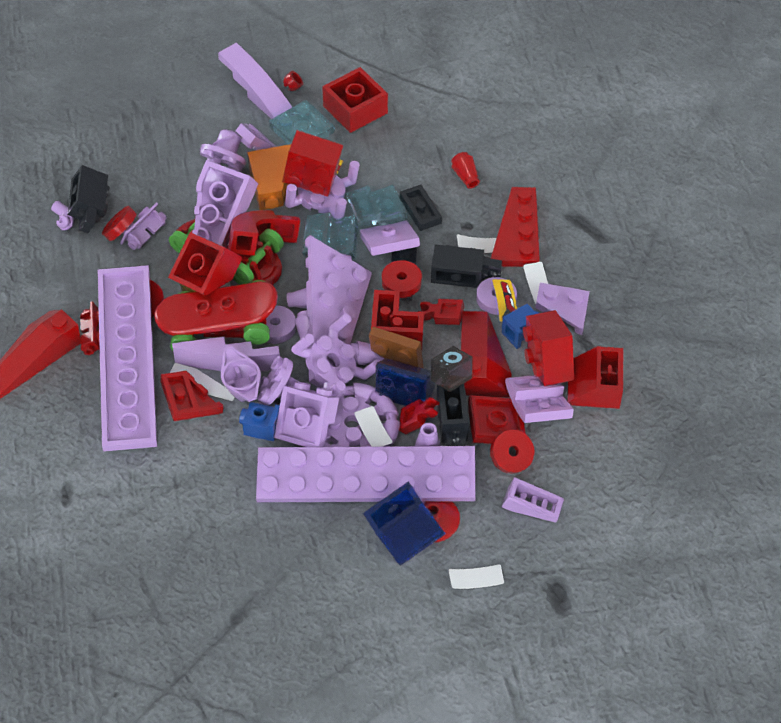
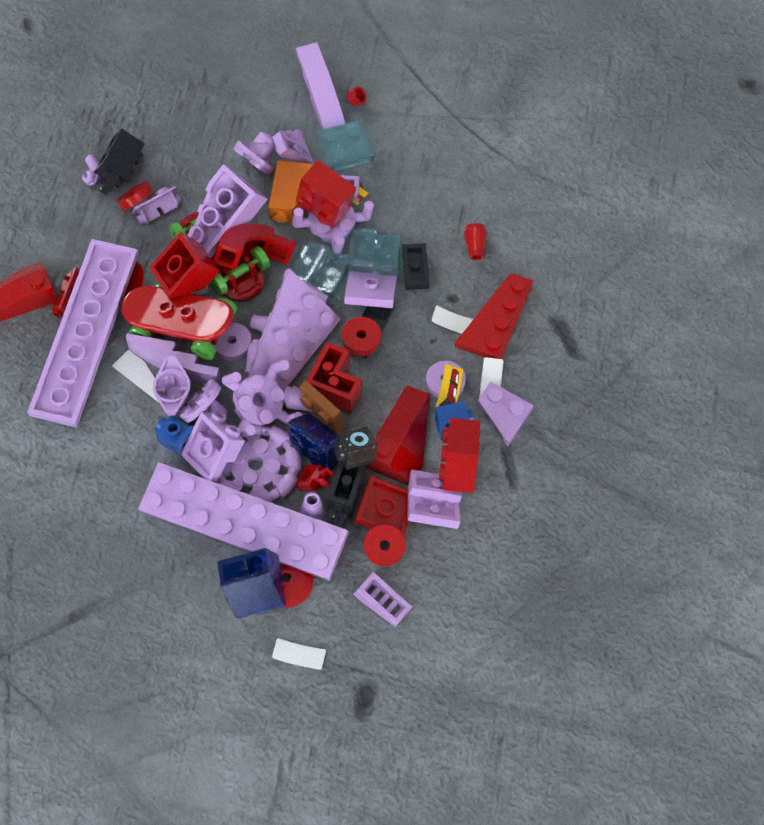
camera: 20 degrees right, 10 degrees up
red wing [160,371,224,421] -> none
red brick [322,67,388,133] -> none
white sticker [354,406,393,447] -> none
red plate [418,299,465,325] -> none
black hinge [431,244,502,288] -> none
red slope [567,346,623,409] -> none

